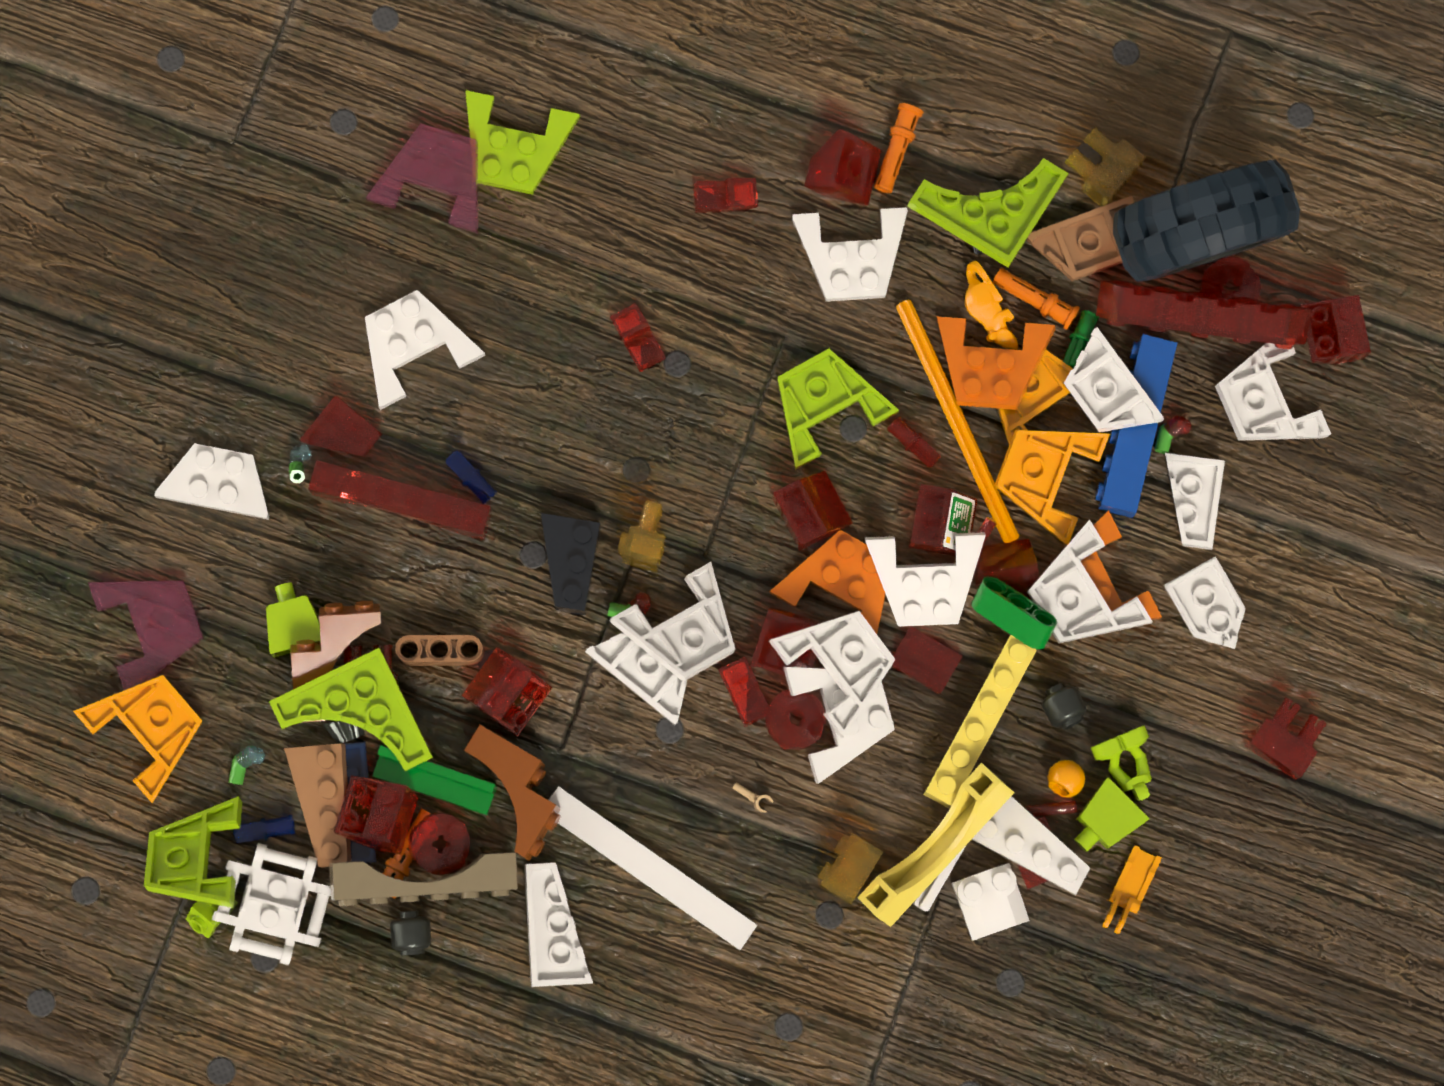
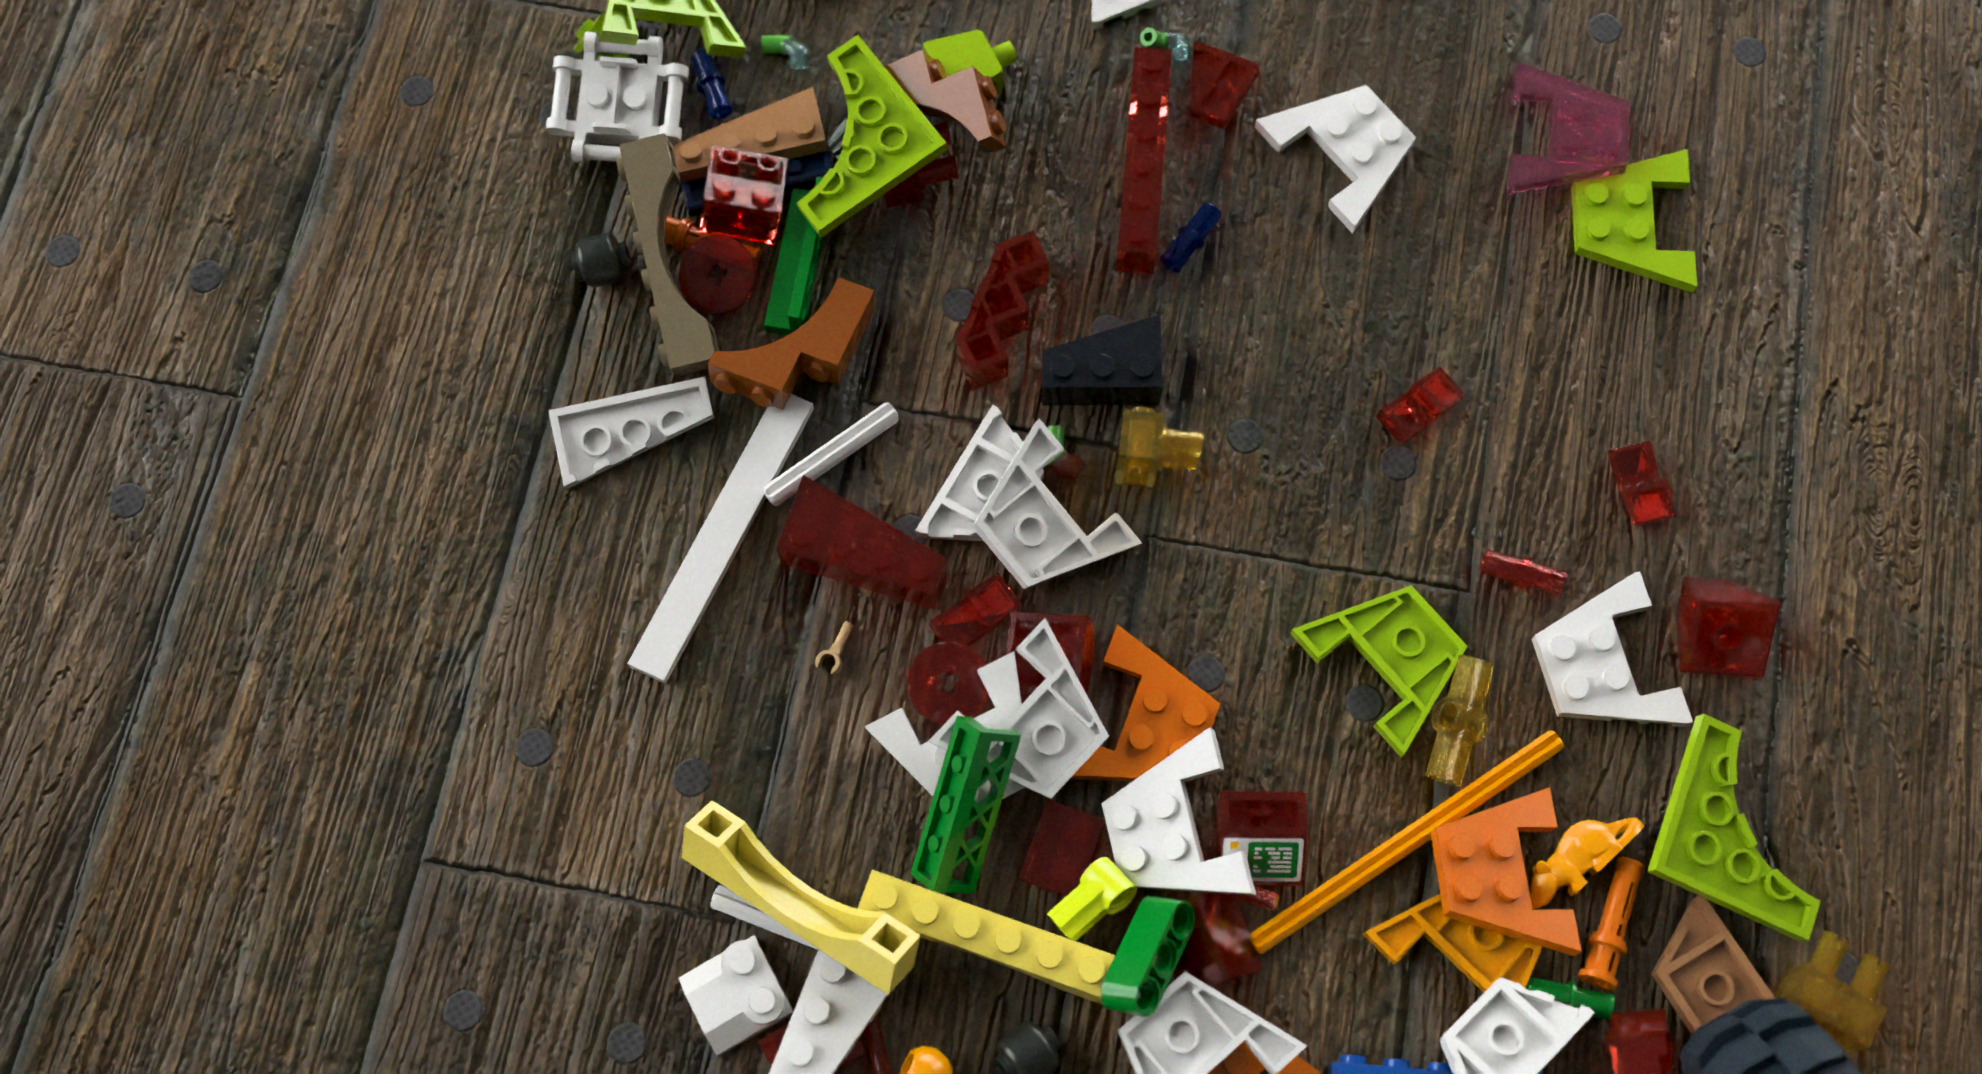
camera: 85 degrees right, 10 degrees down
medium nougat beam [395,635,484,666] -> none
clear red slope [461,647,552,737] -> none
clear red slope [772,471,853,551] -> none
clear yellow brick [818,833,883,905] -> none
orange pin [874,103,924,194] -> none
clear red axle [887,416,940,468] -> none
light orange wing [994,430,1110,545] -> none
none -> white axle [763,402,899,506]
none -> clear red wedge [776,475,947,609]
none -> green fence [910,716,1021,894]
none -> clear red brick [956,230,1049,391]
none -> neon yellow piece [1047,857,1137,941]
none -> clear yellow piece [1425,655,1494,787]
none -> clear red pin [1479,548,1567,596]

